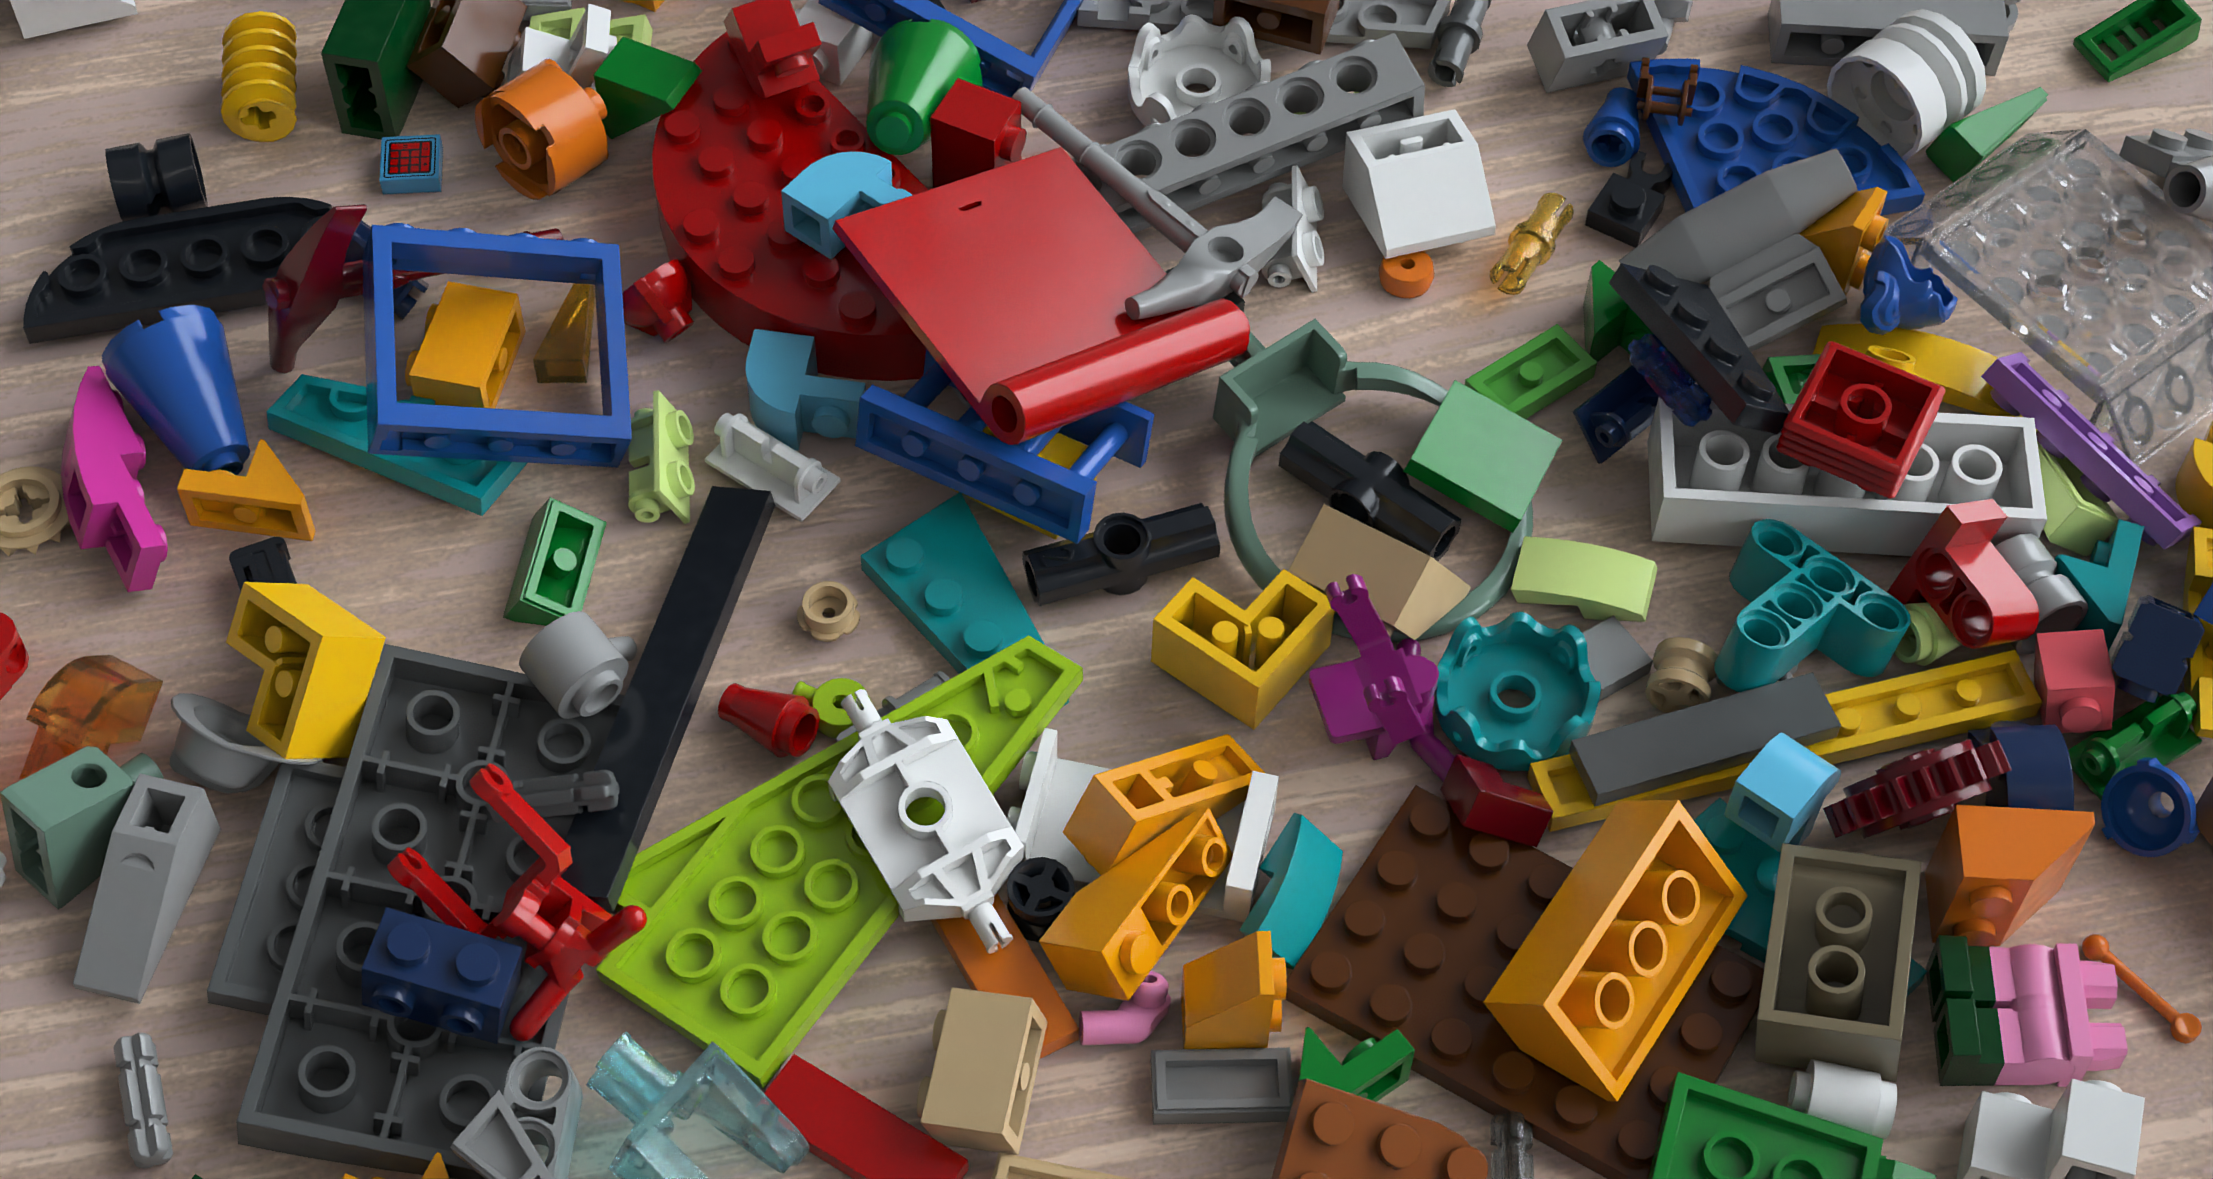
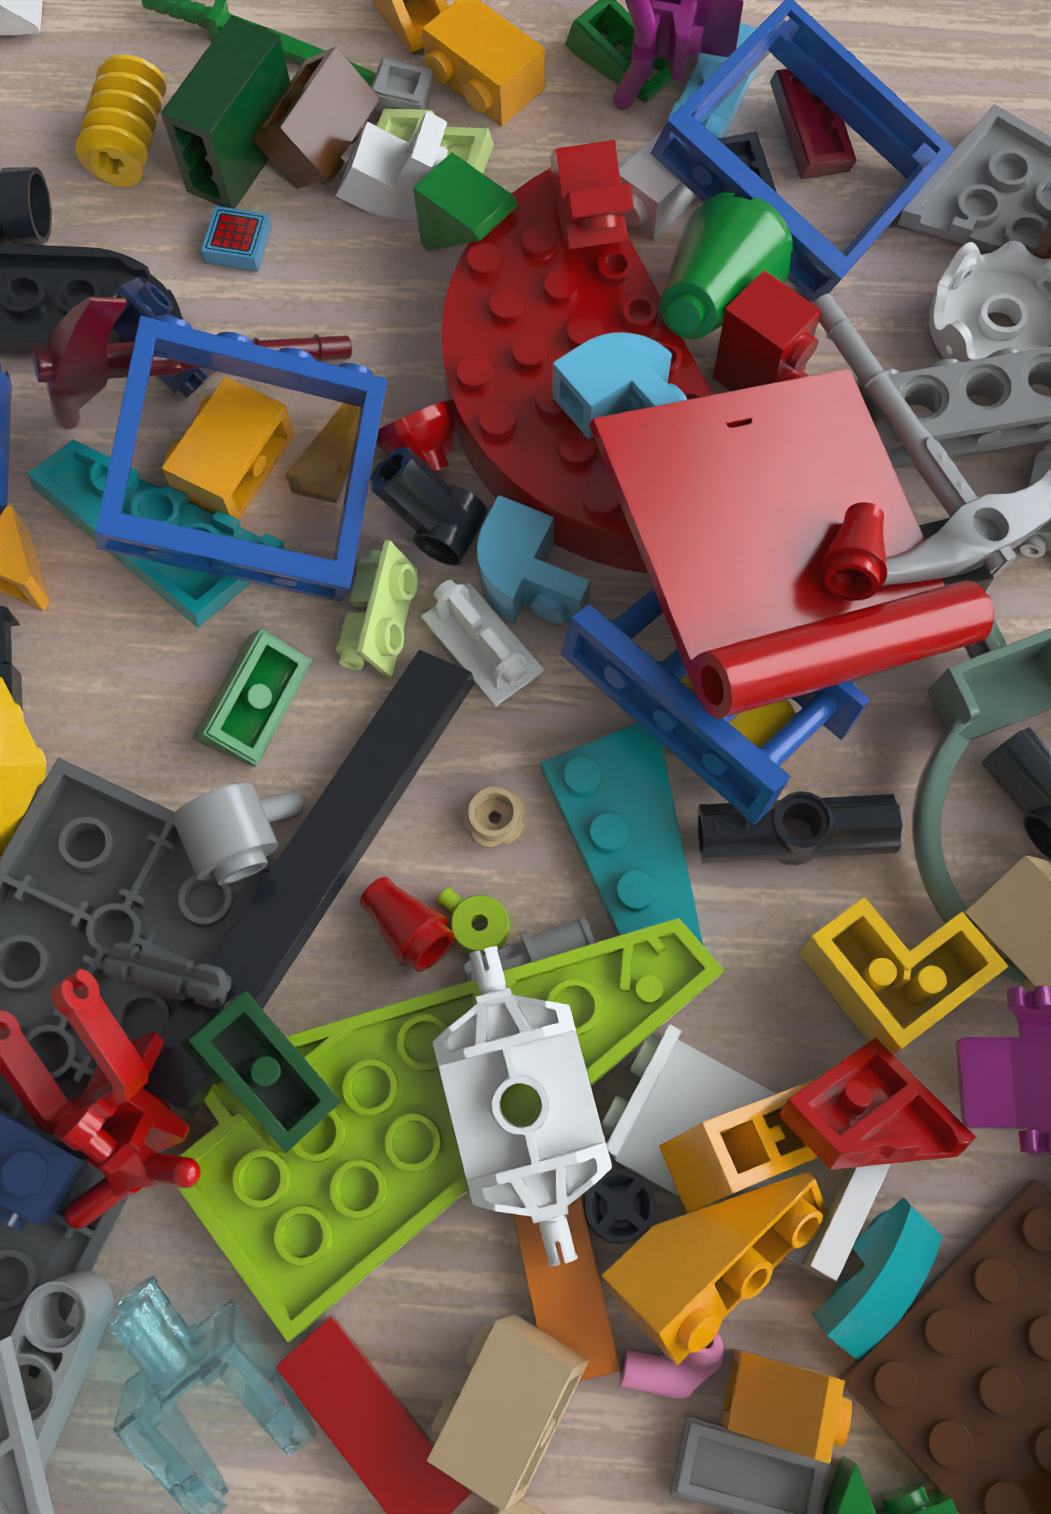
camera: 20 degrees right, 15 degrees up
orange brick [475,59,609,200] -> none
none -> dark green brick [179,991,342,1153]
none -> black piece [370,447,488,566]
none -> red wing [778,1037,976,1170]
none -> red cone [820,502,888,601]

